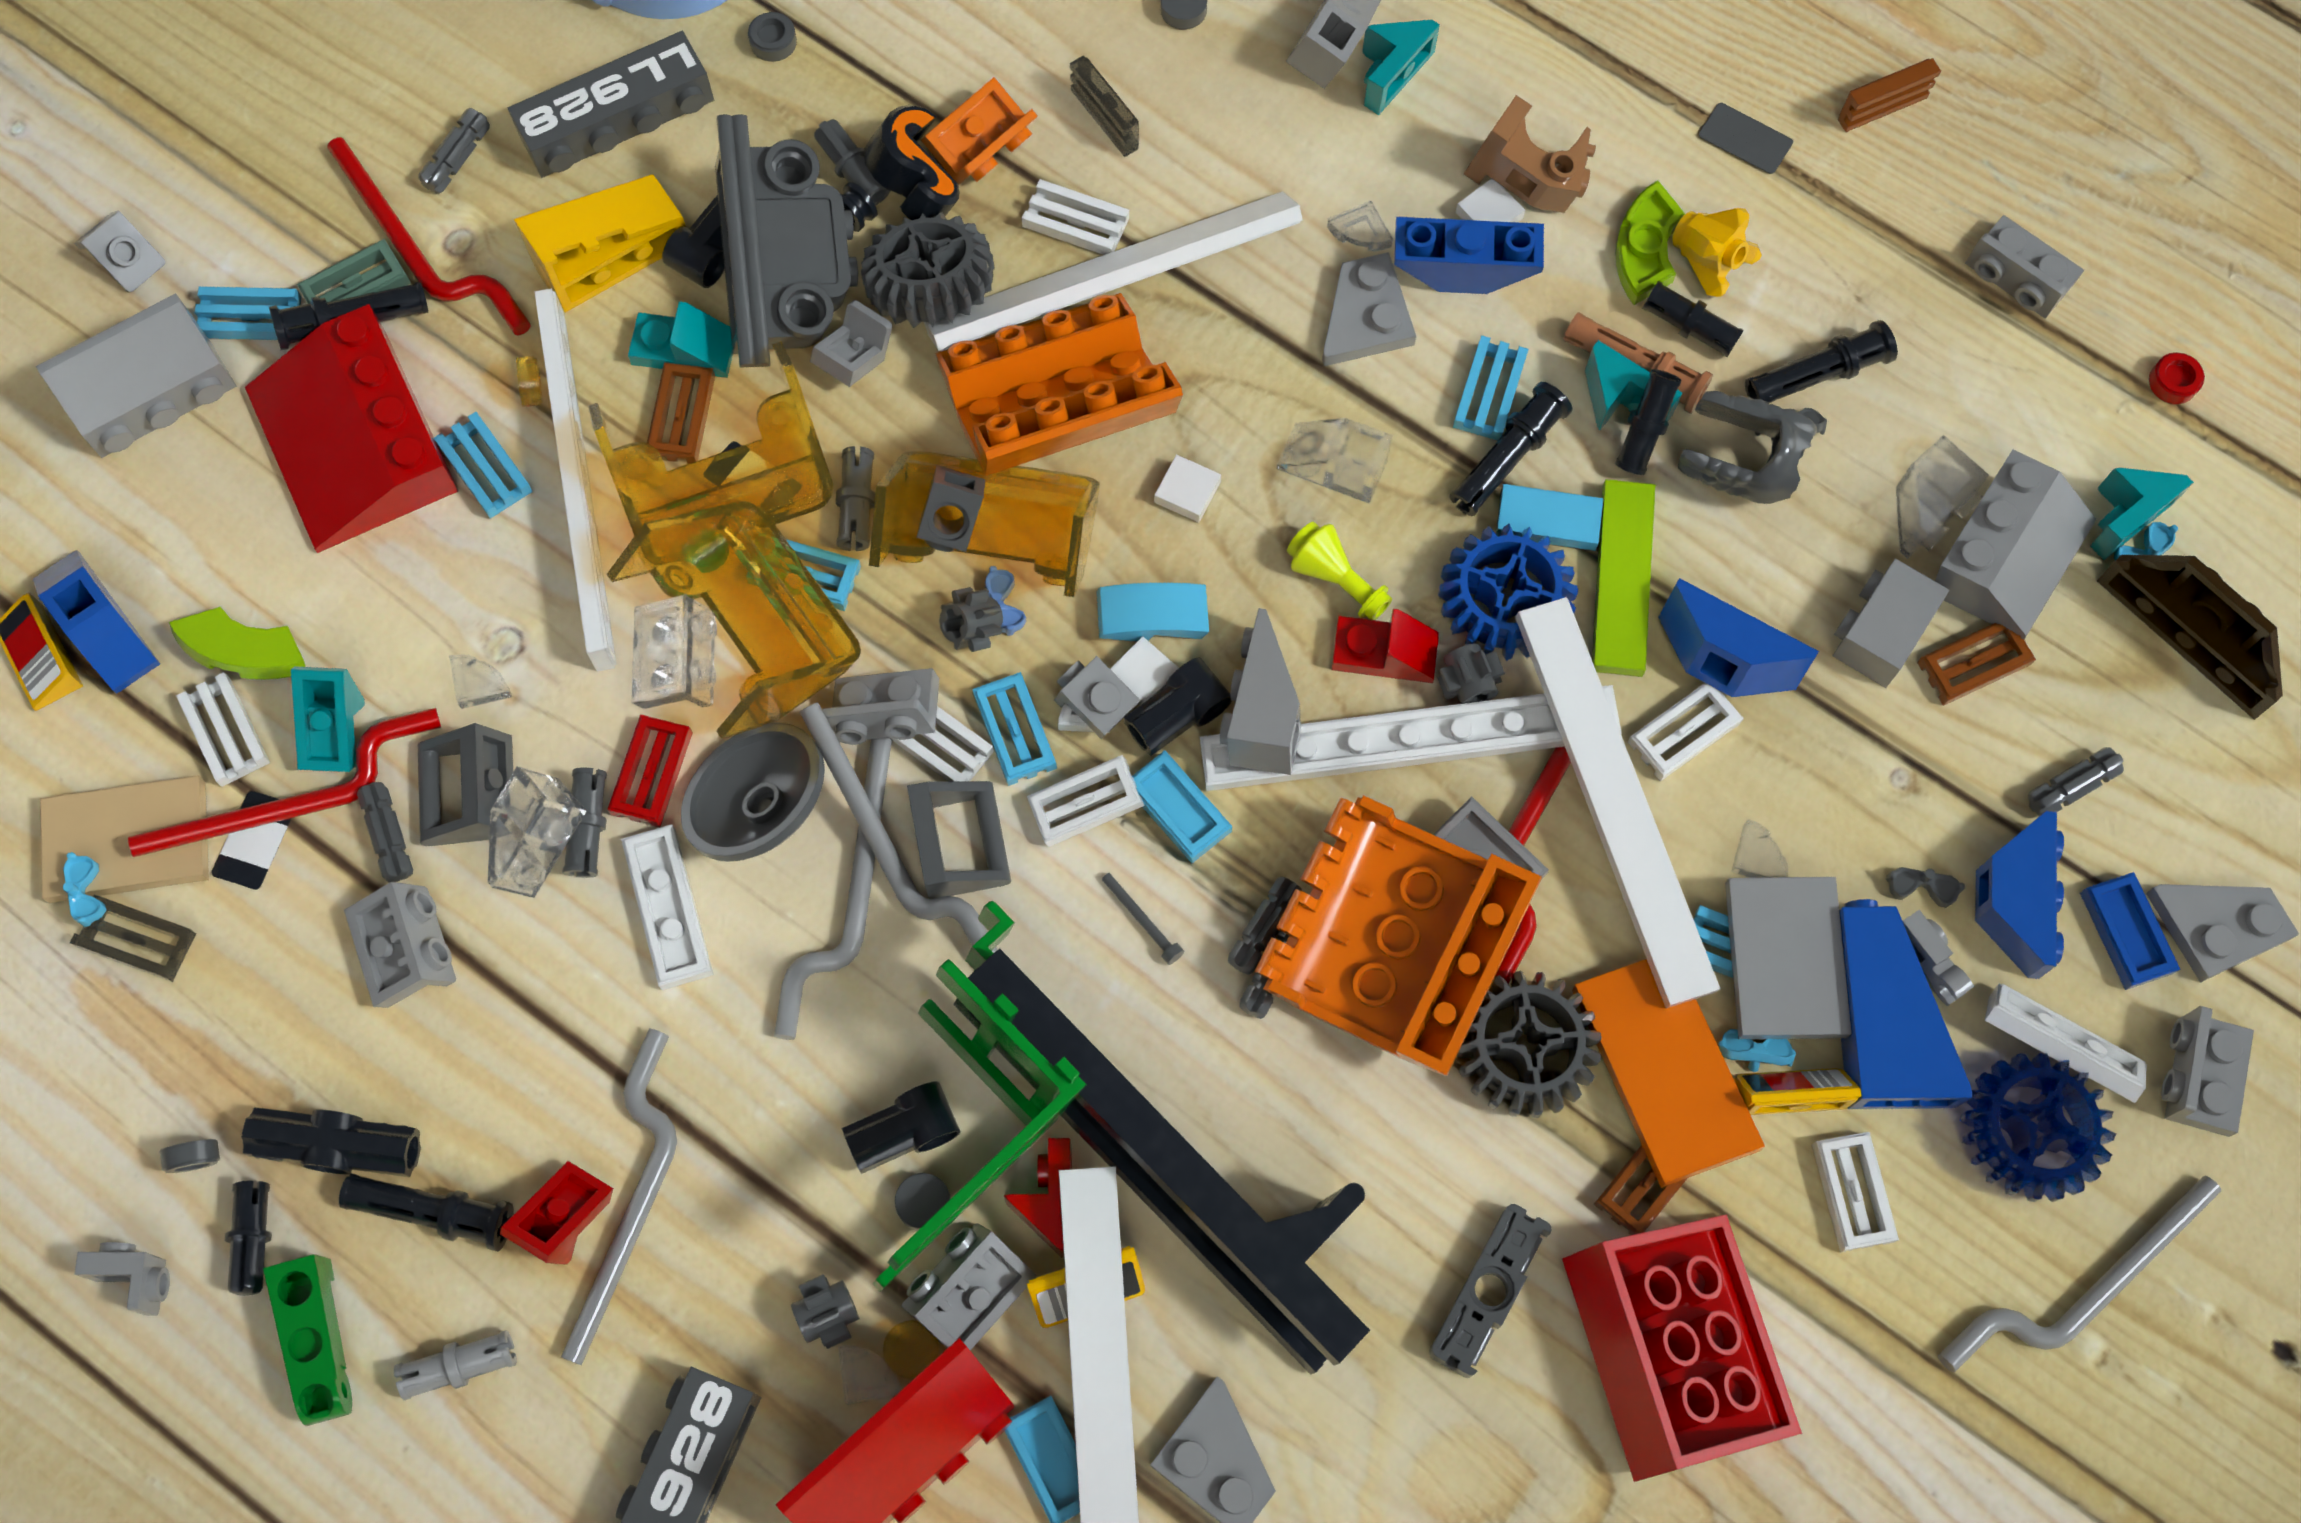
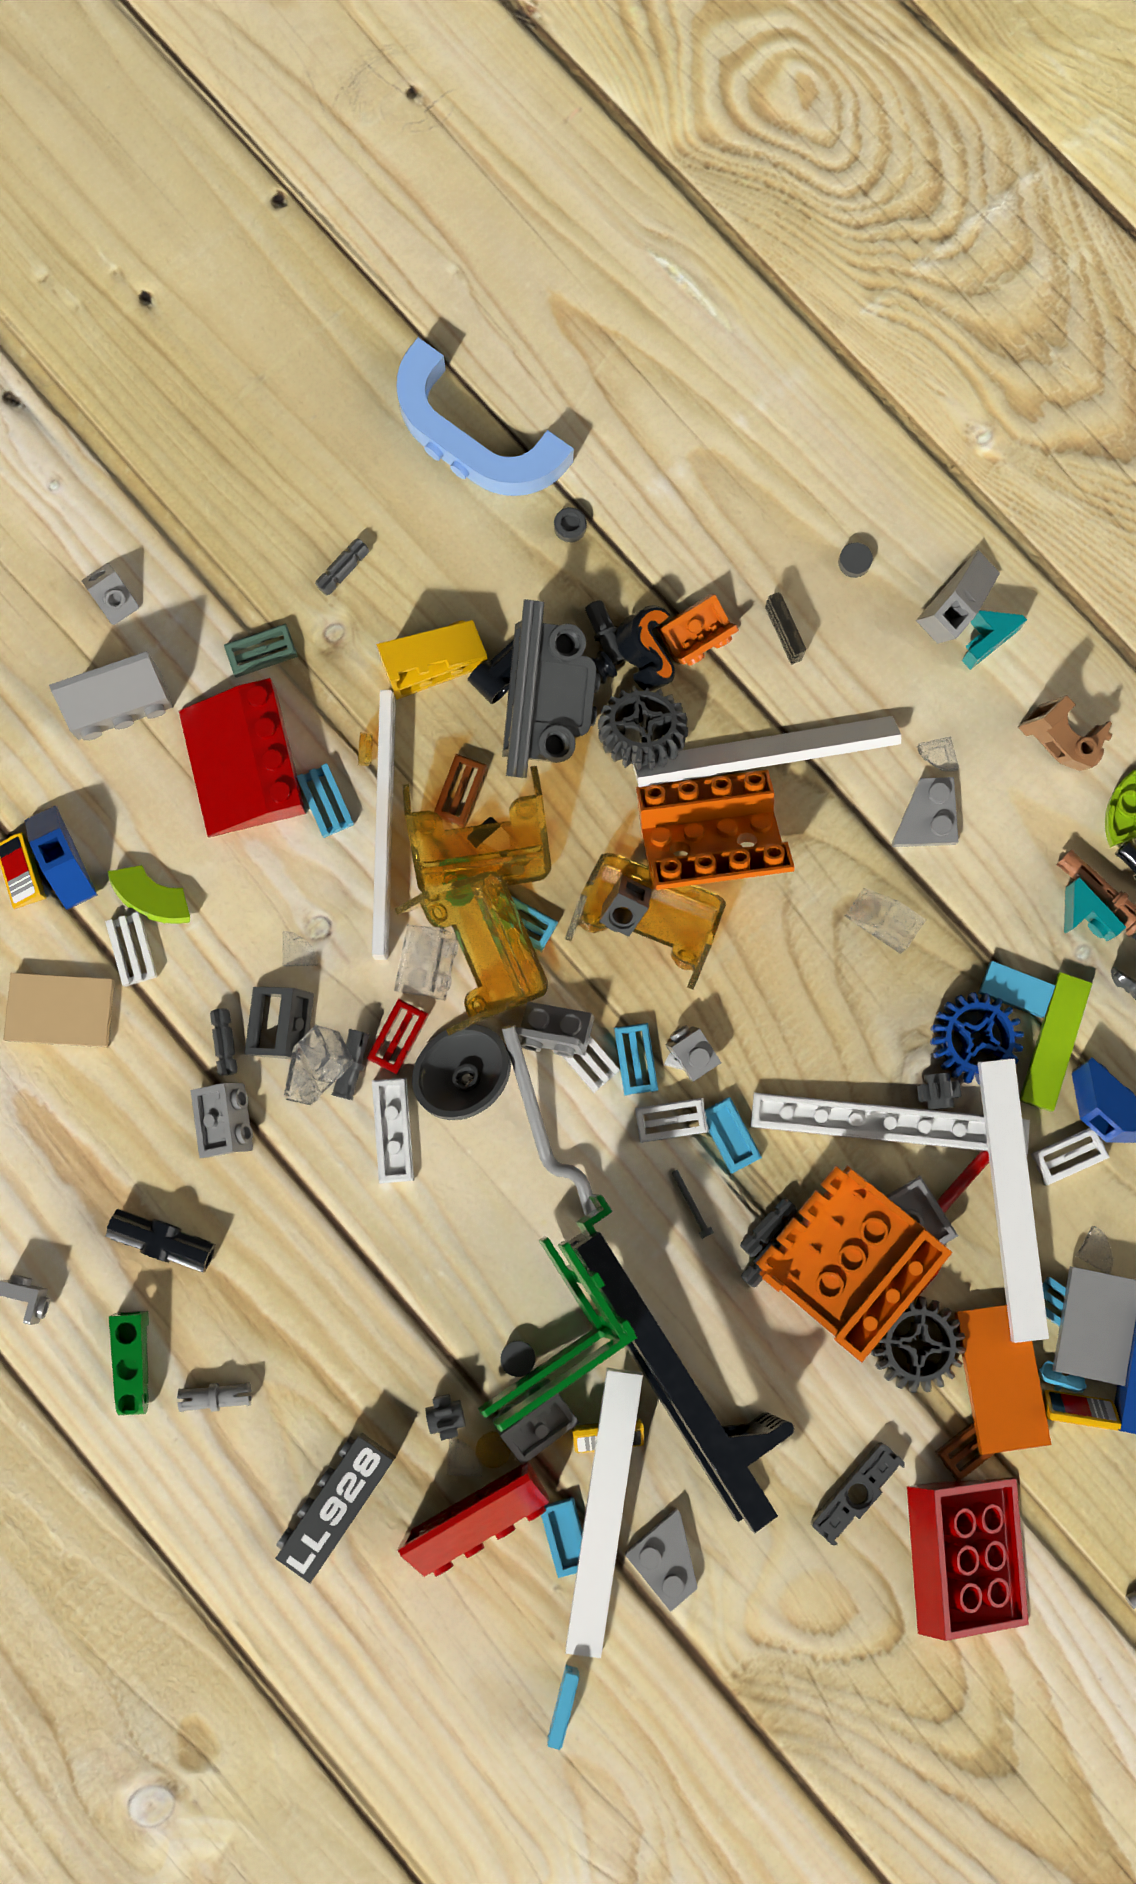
camera: 10 degrees right, 10 degrees up
medium azure piece [63,852,107,927] -> none
clear smoke tile [70,894,197,982] -> none
red piece [128,708,441,857] -> none
dark grey tile [159,1139,220,1173] -> none
medium azure tile [194,286,302,340] -> none
sticker [212,791,292,890] -> none
black axle [225,1181,272,1296] -> none
black pin [269,282,428,350] -> none
teal slope [291,666,365,772] -> none
red piece [327,137,531,336] -> none
black pin [339,1173,514,1252] -> none
red slope [500,1161,614,1265] -> none
dark grey brick [507,30,715,178] -> none
light grey piece [561,1028,677,1366] -> none
teal slope [628,301,733,378] -> none
light grey piece [774,738,892,1040] -> none
light grey bracket [810,300,892,387] -> none
dark grey pin [836,446,876,551] -> none
black piece [841,1081,961,1174] -> none
dark grey tile [907,781,1011,899] -> none
dark grey gear [939,587,1003,652] -> none
medium blue piece [985,566,1026,636] -> none
red slope [1004,1138,1072,1258] -> none
white tile [1022,179,1129,255] -> none
medium azure slope [1096,583,1209,642] -> none
white tile [1110,637,1179,705] -> none
black piece [1124,657,1232,756] -> none
white tile [1154,454,1221,523] -> none
light grey slope [1220,608,1301,775] -> none
neon yellow piece [1287,521,1392,620] -> none
red slope [1331,609,1439,683] -> none
blue slope [1394,217,1544,294] -> none
black pin [1449,382,1573,516] -> none
medium azure tile [1453,335,1529,441] -> none
white tile [1455,179,1525,222] -> none
black pin [1615,369,1682,475] -> none
white tile [1812,1132,1899,1253] -> none

